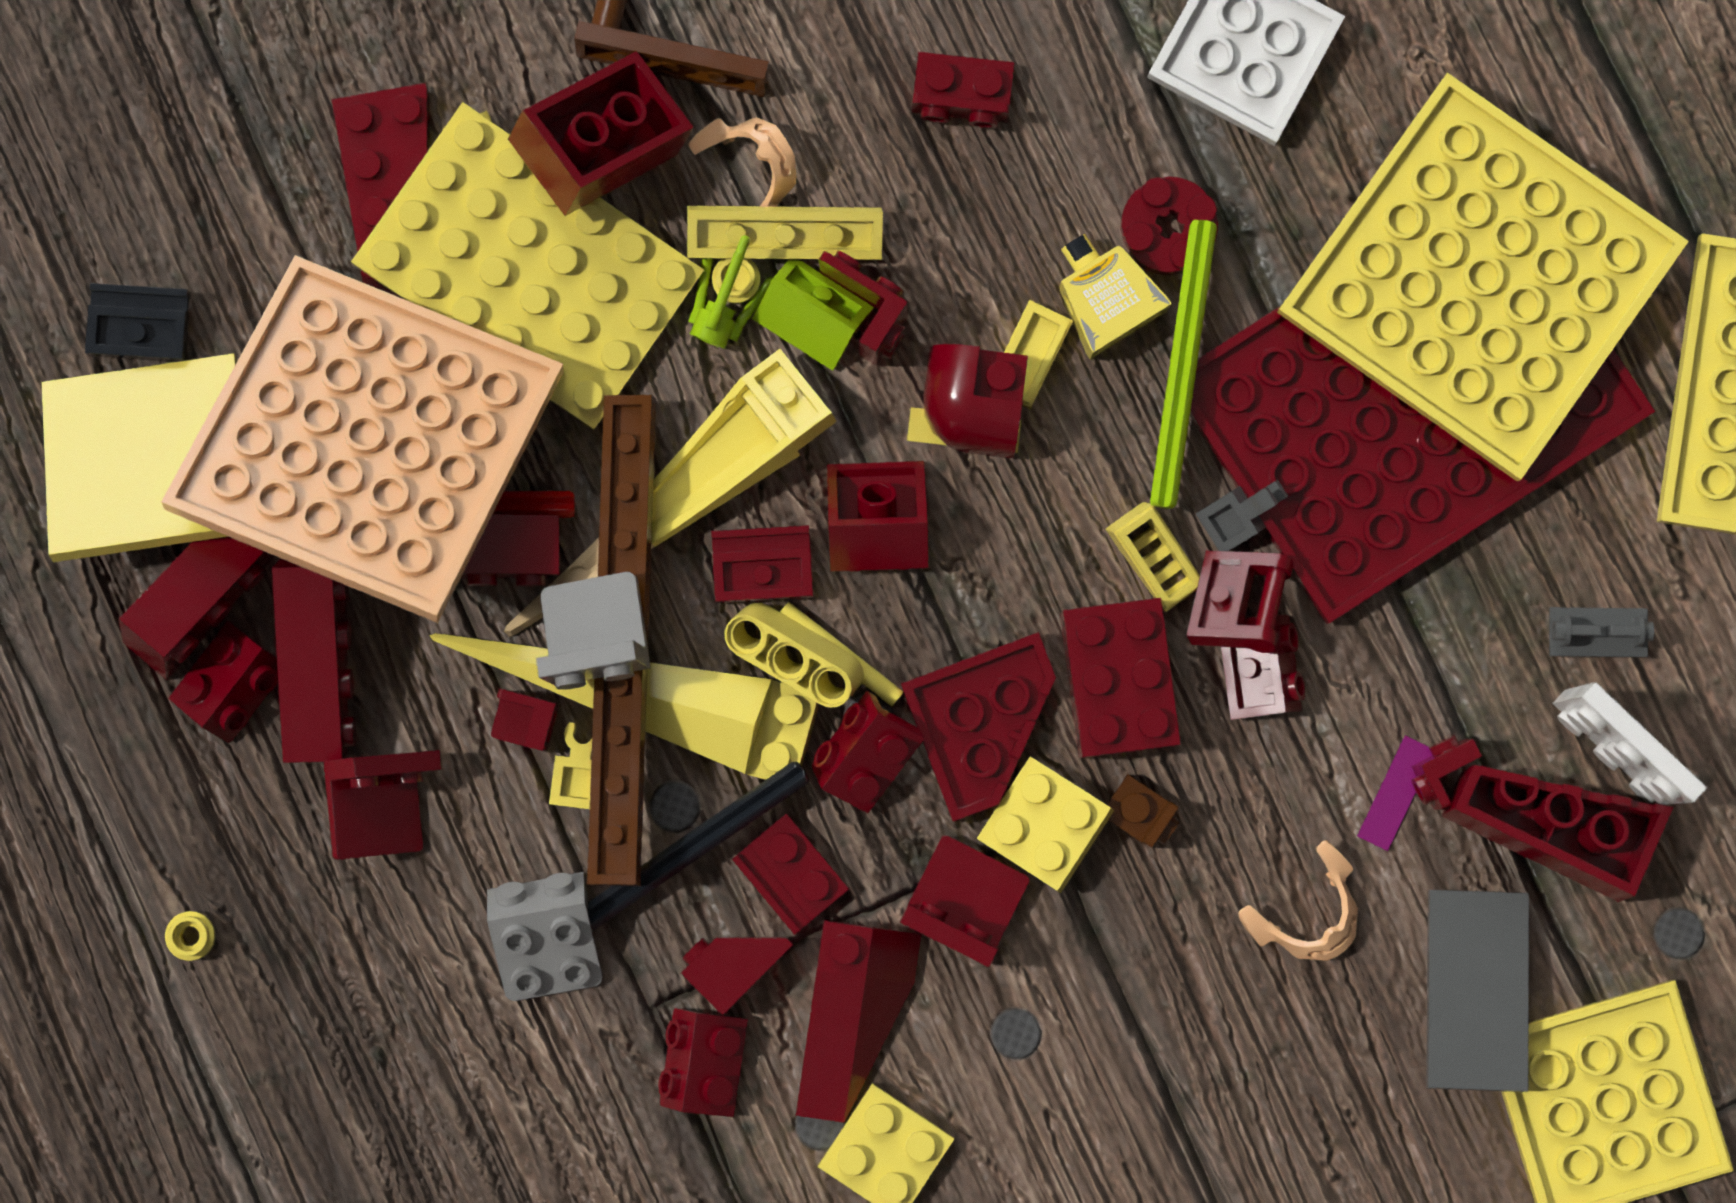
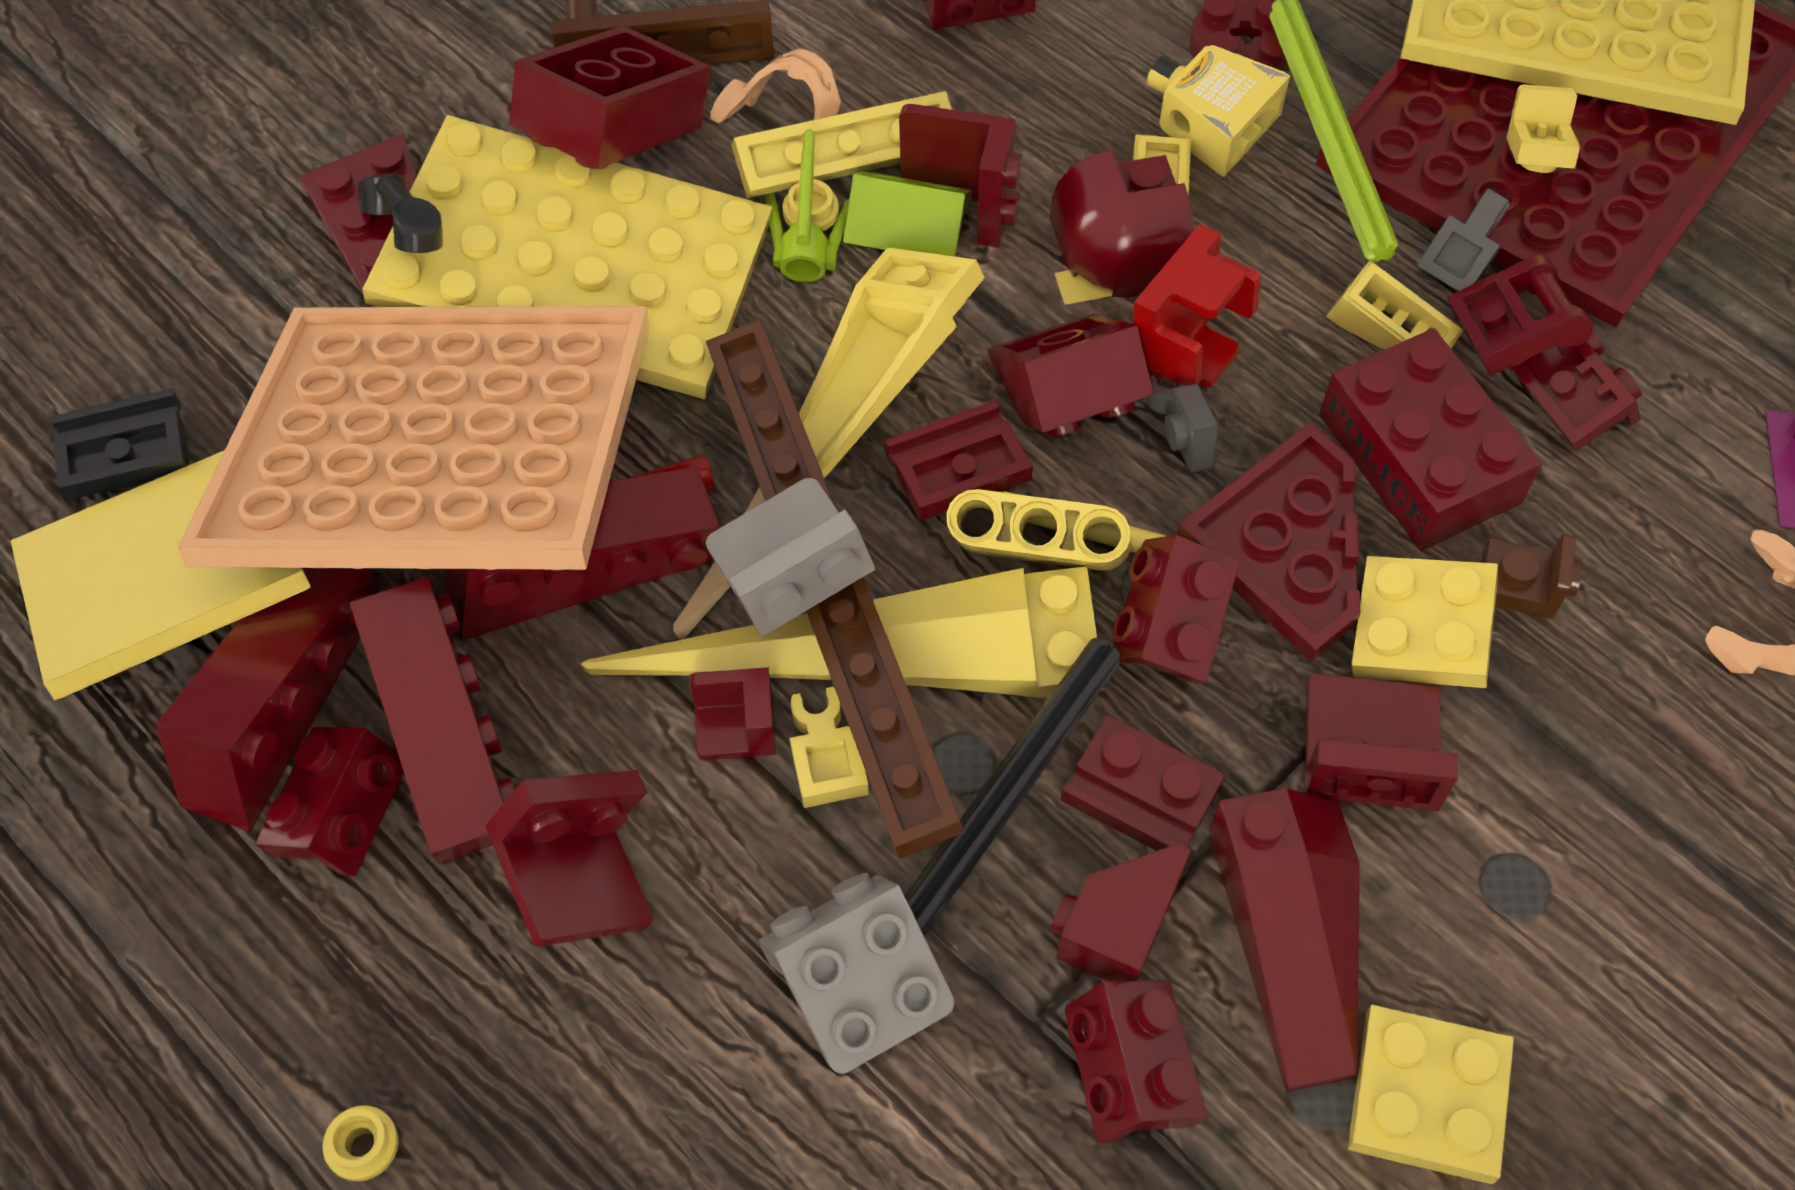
camera: 20 degrees left, 25 degrees down
none -> black bar [358,174,443,253]
none -> red panel [1134,224,1261,388]
none -> dark grey plate [1145,375,1218,473]
none -> light yellow bracket [1506,84,1580,173]

